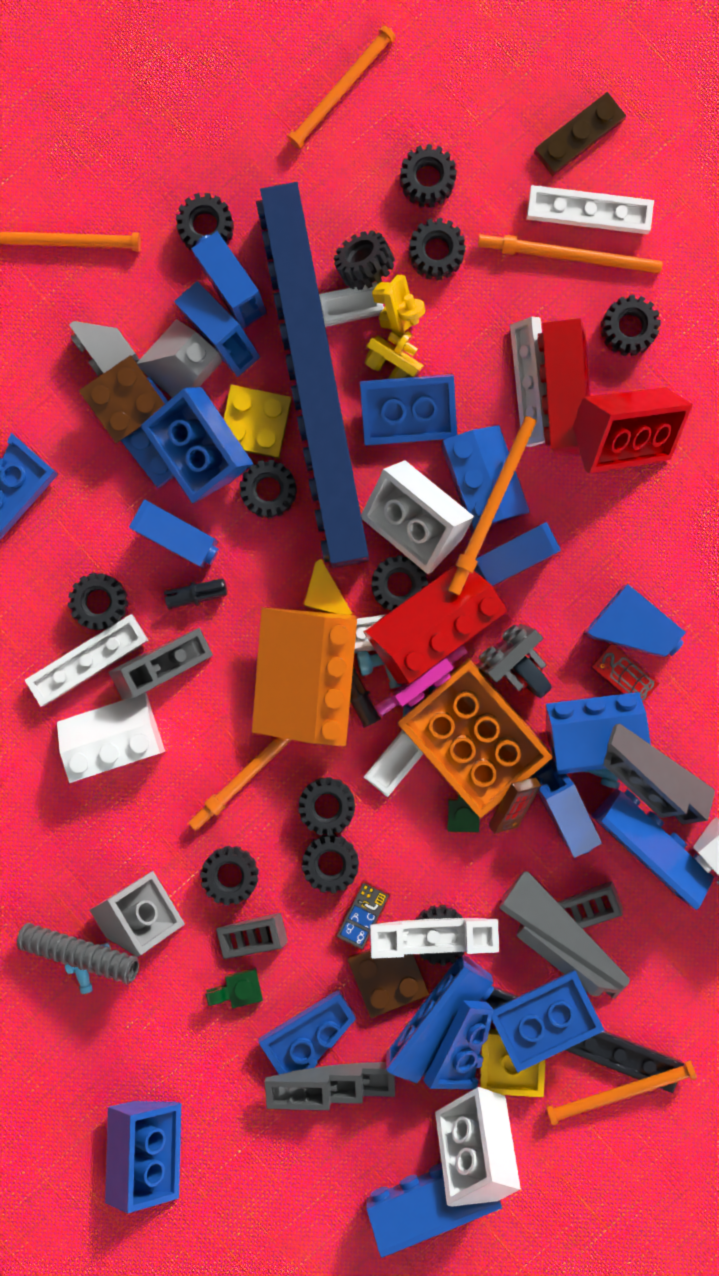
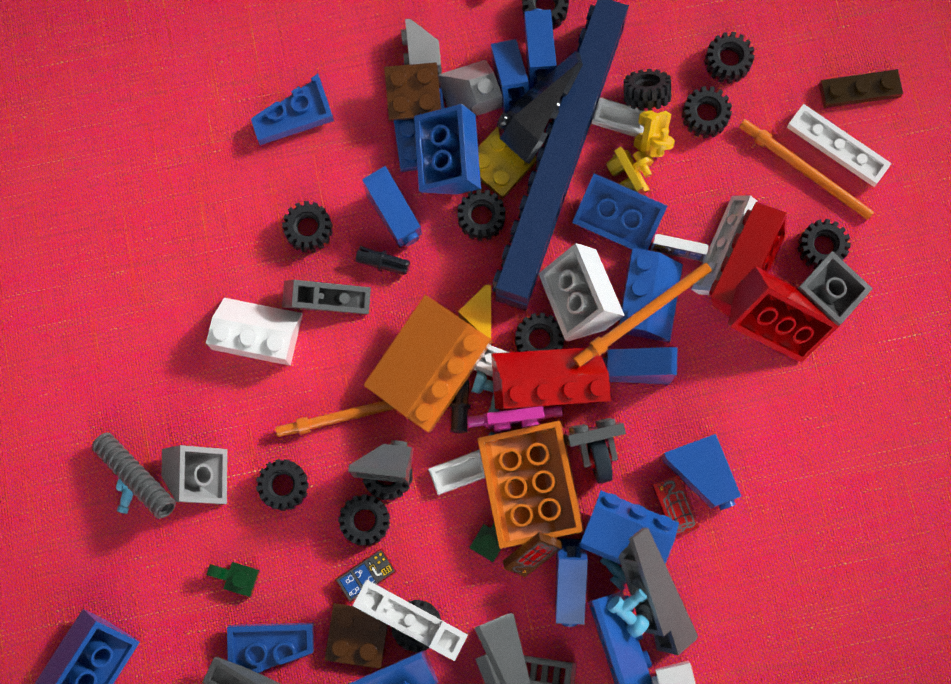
camera: 30 degrees right, 10 degrees down
white plate [25,614,149,707] -> none
dark grey slope [216,913,288,959] -> none
none -> dark grey slope [348,440,413,484]
none -> black wedge [497,51,583,164]
none -> medium azure piece [607,589,649,638]
none -> white tile [651,234,709,262]
none -> dark grey slope [798,251,873,326]

